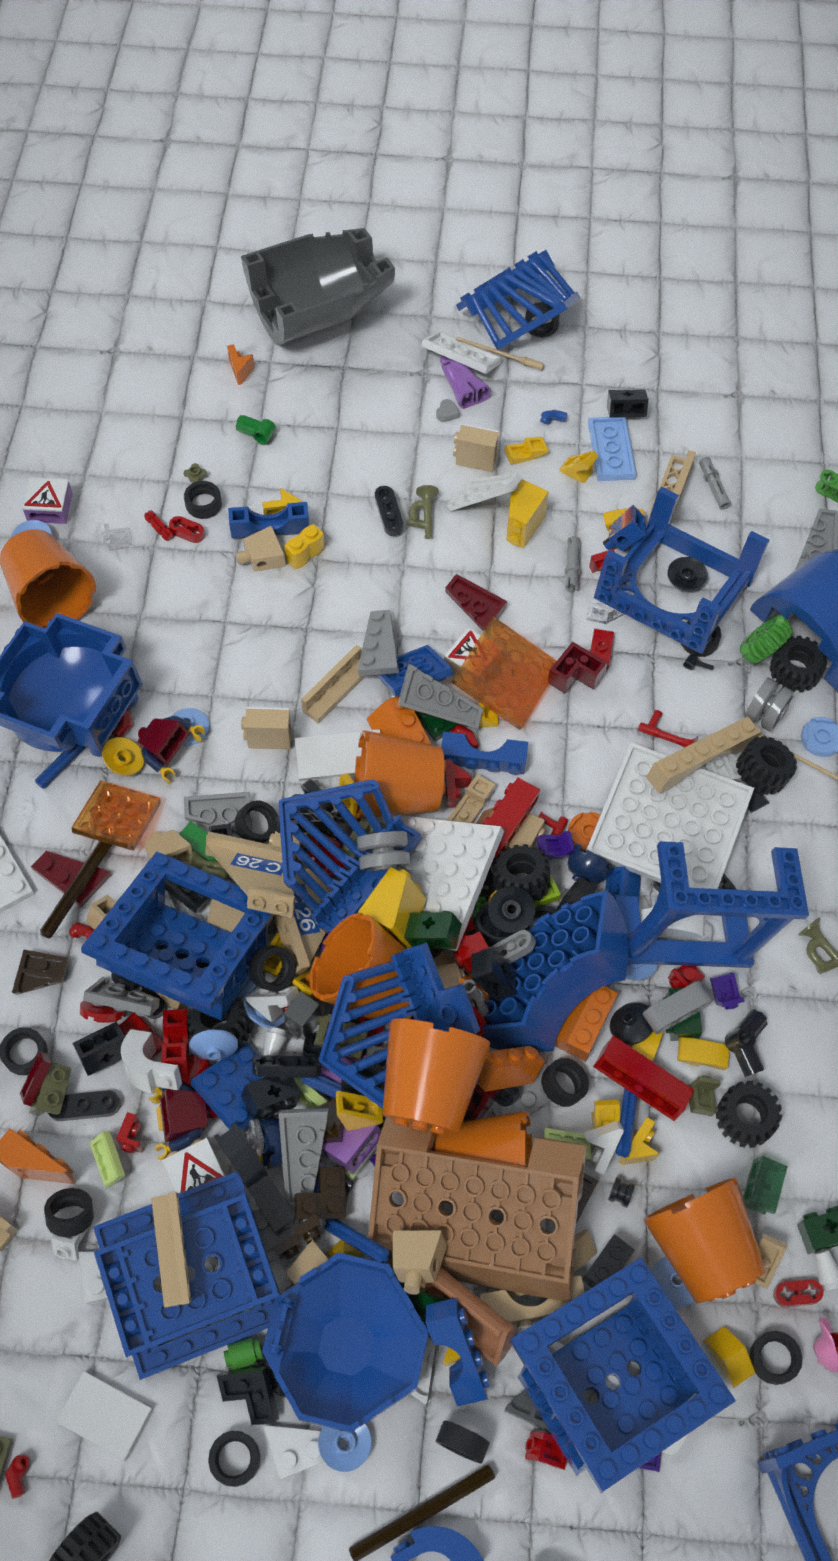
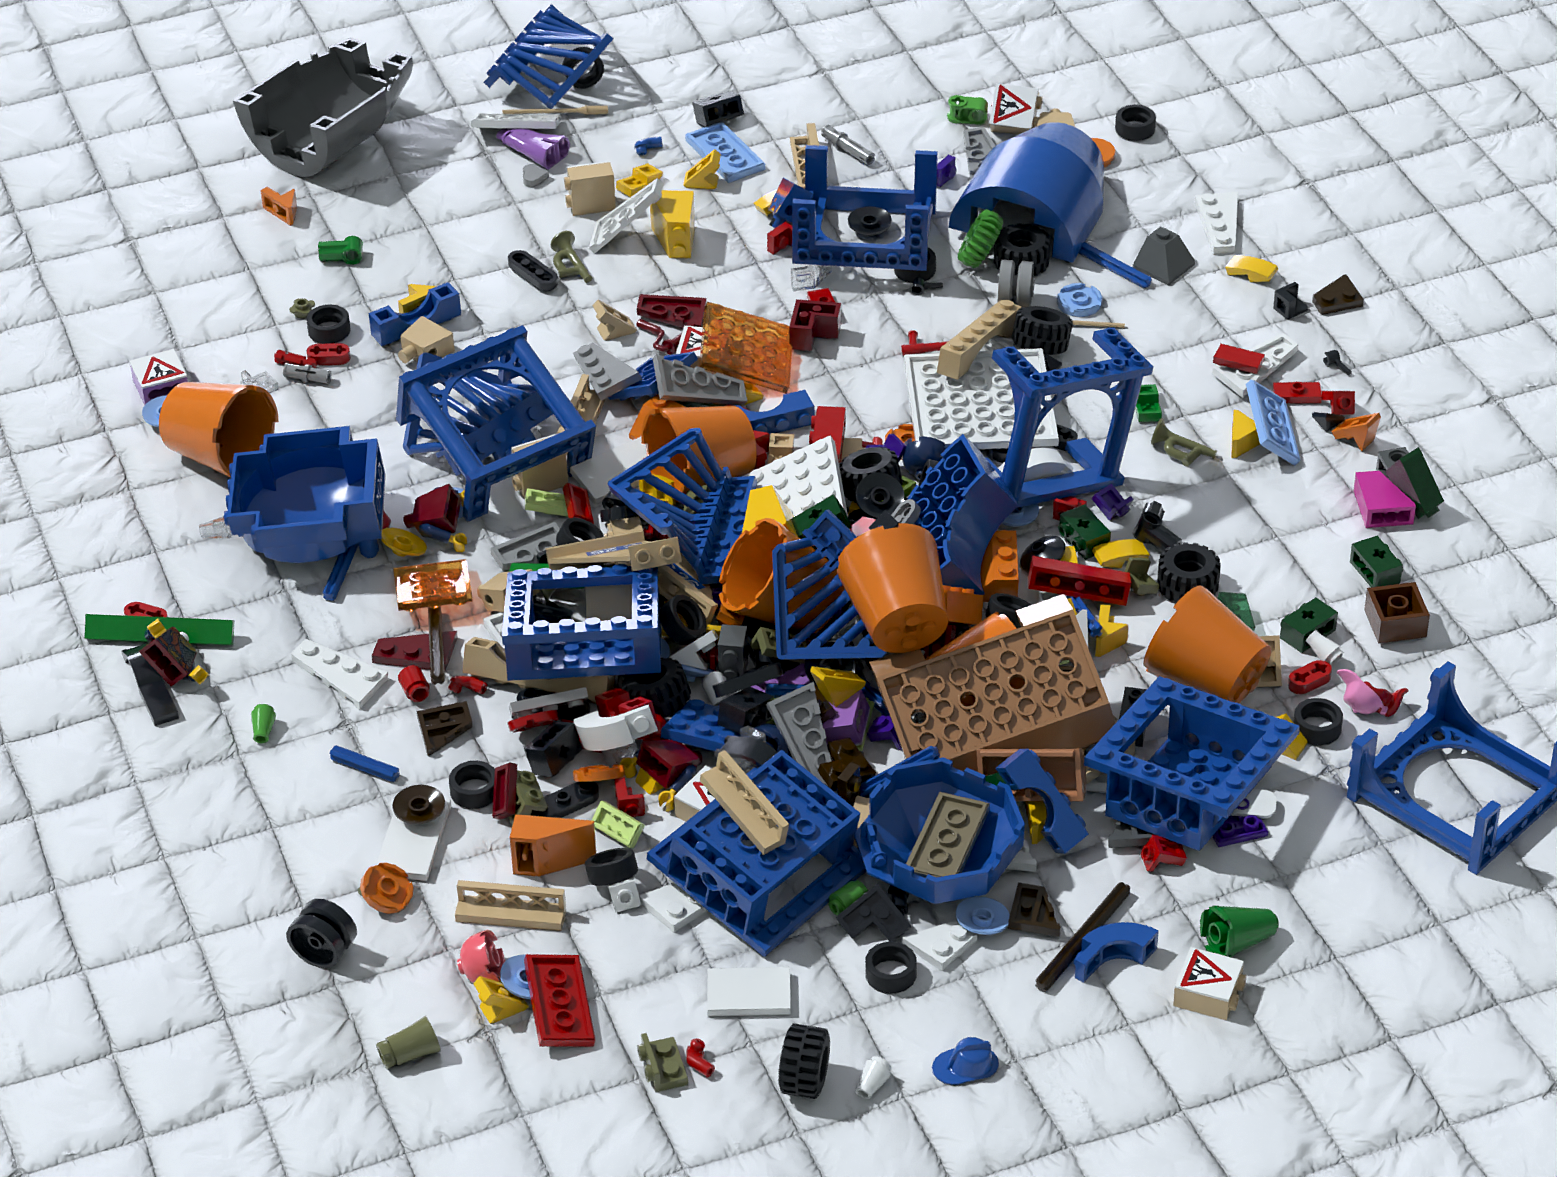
camera: 25 degrees left, 20 degrees down
light blue dish [189,1030,238,1060] -> none
yellow brick [284,524,325,569] -> none
light grey wheel [356,831,411,871] -> none
tan torso [393,1231,447,1294] -> none
black tyre [435,1420,490,1464] -> none
light grey pin [565,536,581,591] -> none
black wheel [608,1177,635,1208] -> none
light grey beam [643,981,713,1035] -> none
none -> light grey pin [283,363,332,384]
none -> blue arch [396,325,596,522]
none -> red brick [398,665,430,702]
none -> blue plate [403,352,553,476]
none -> yellowish green plate [525,488,568,517]
none -> red tile [562,483,594,524]
none -> orange tile [573,764,625,782]
none -> tan slope [592,299,637,340]
none -> dark red piece [636,319,682,355]
none -> dark tan tile [906,792,990,878]
none -> dark purple bracket [937,154,957,187]
none -> dark brown wing [1008,882,1061,937]
none -> green slope [1135,384,1162,422]

